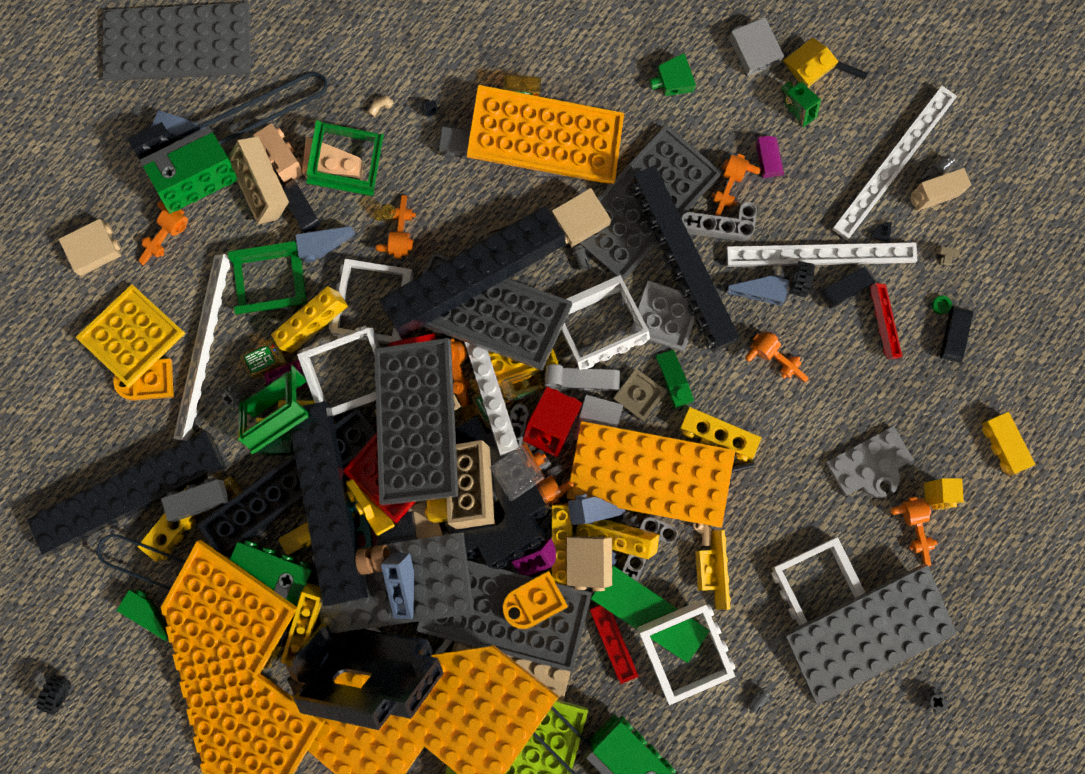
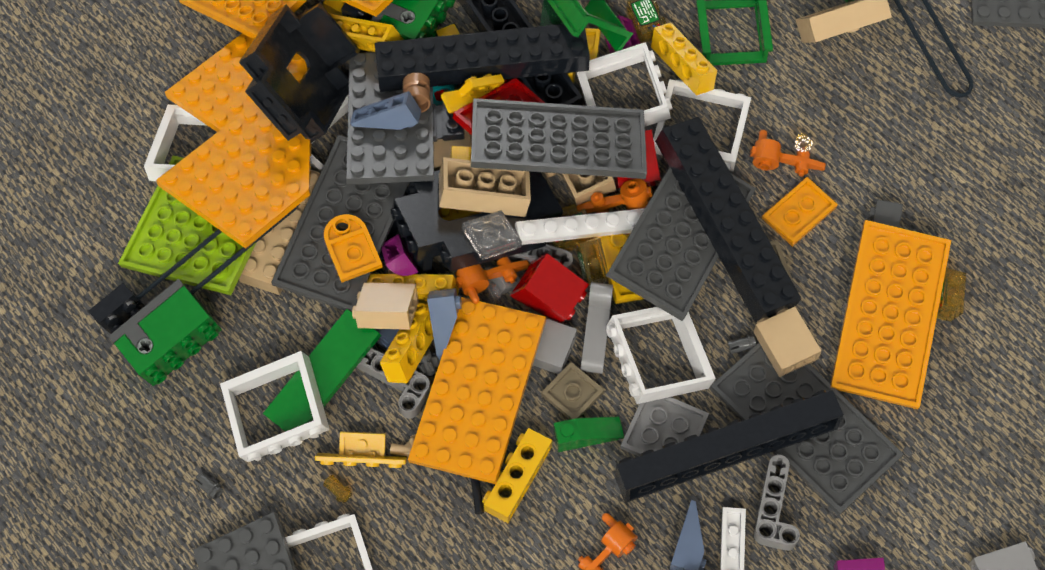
camera: 95 degrees right, 15 degrees down
light nougat wedge [253,123,303,184] -> none
black beam [282,179,321,233] -> none
sand blue slope [296,226,355,263] -> none
light nougat wedge [302,136,363,180] -> none
green piece [306,120,384,196] -> none
tan arm [367,95,393,117] -> none
black plate [420,100,438,117] -> none
red plate [590,605,639,684] -> none
green torso [649,53,696,96] -> none
orange piece [711,154,761,216] -> none
none -> clear yellow pin [323,475,352,503]
none -> light orange tile [762,177,838,247]

